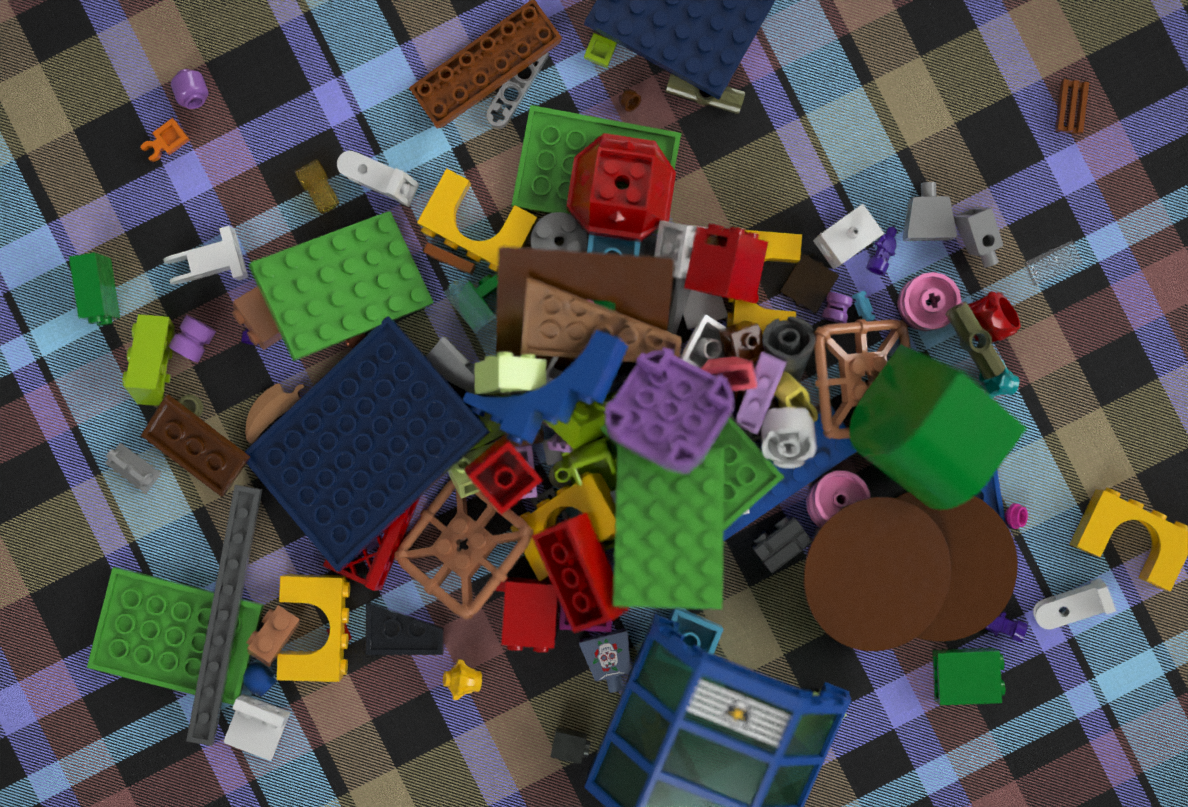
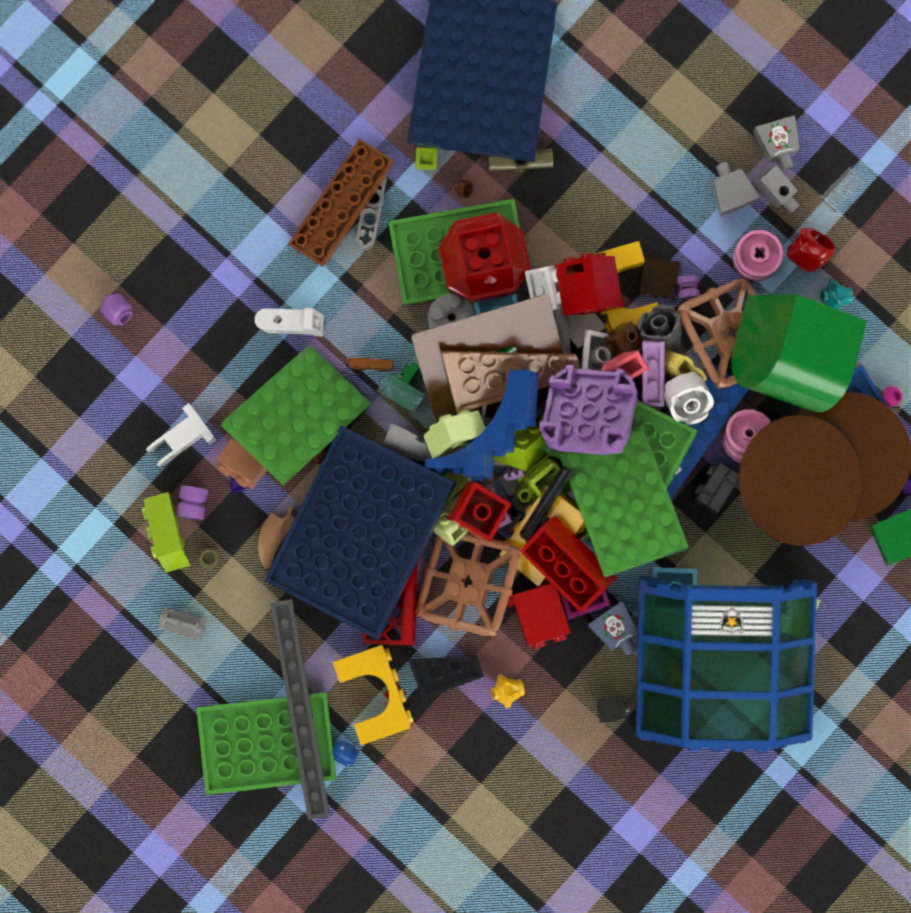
camera: 15 degrees left, 5 degrees down
green brick [69,252,120,326] -> none
orange plate [140,118,190,162] -> none
reddish brown tile [141,395,250,497] -> none
white bracket [224,694,291,761] -> none
nougat brick [247,605,300,667] -> none
clear yellow piece [295,159,340,214] -> none
yellow arch [417,168,538,273] -> none
white piece [813,204,884,269] -> none
medium azure piece [852,291,876,321] -> none
dark purple piece [866,226,897,276] -> none
olive piece [945,302,1006,380] -> none
dark orange tile [1055,79,1089,134] -> none
none -> black axle [520,466,572,541]
none -> light grey torso [753,115,799,170]

